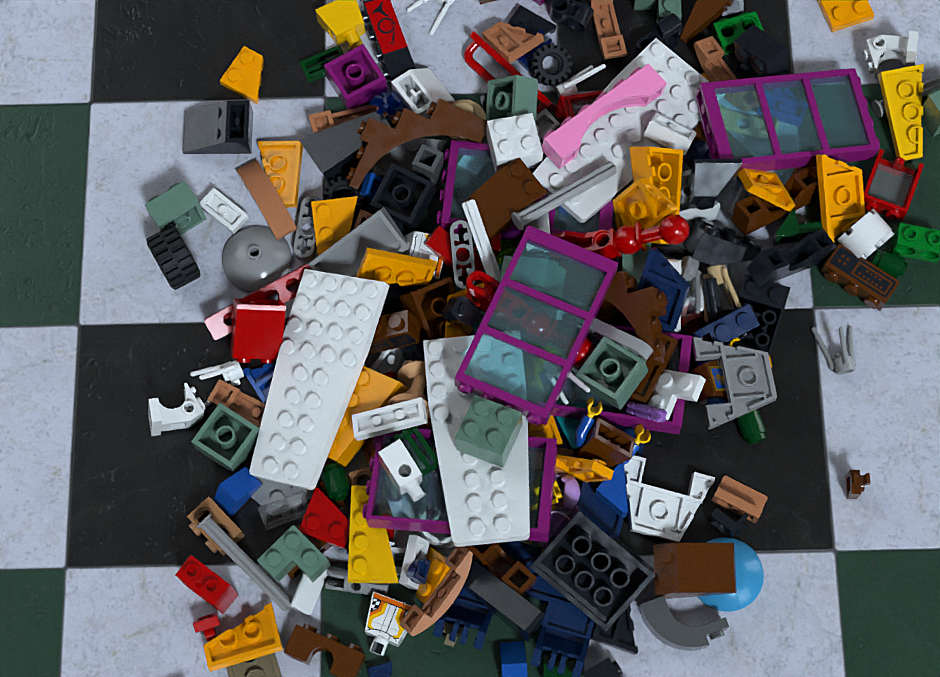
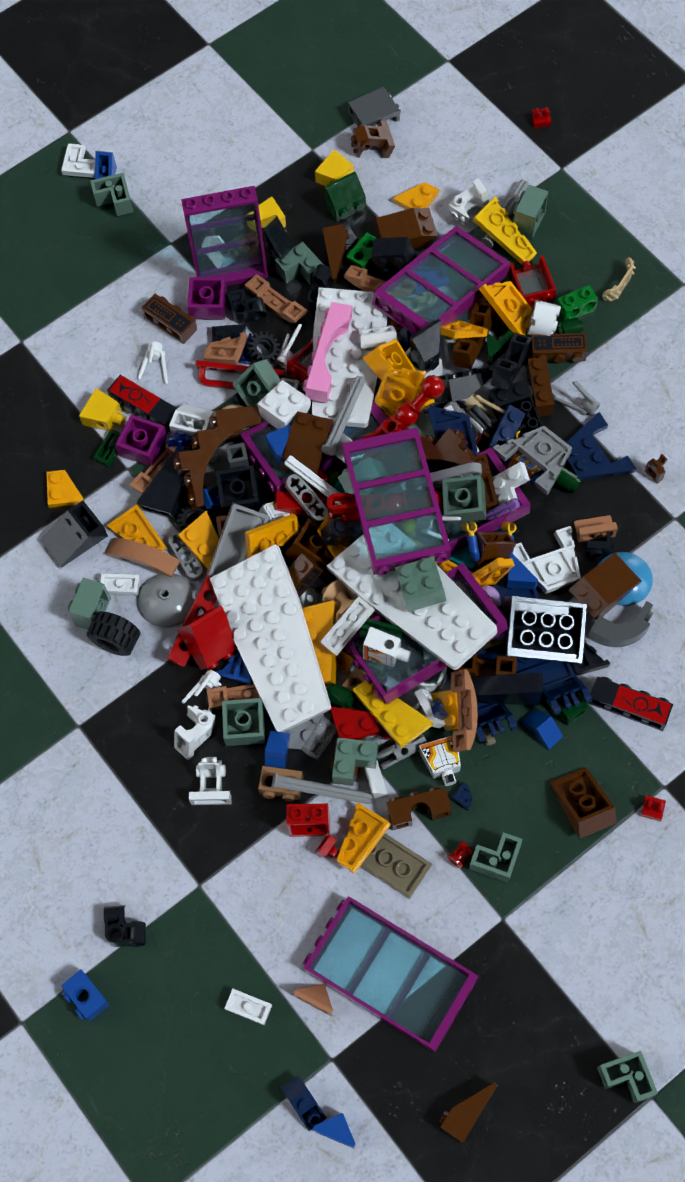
camera: 35 degrees left, 5 degrees down
none -> white tile [189,757,231,805]
none -> blue slope [266,424,292,466]
none -> reddish brown slope [375,208,438,249]
none -> reddish brown arch [526,357,554,417]
none -> dark blue wing [566,412,636,480]

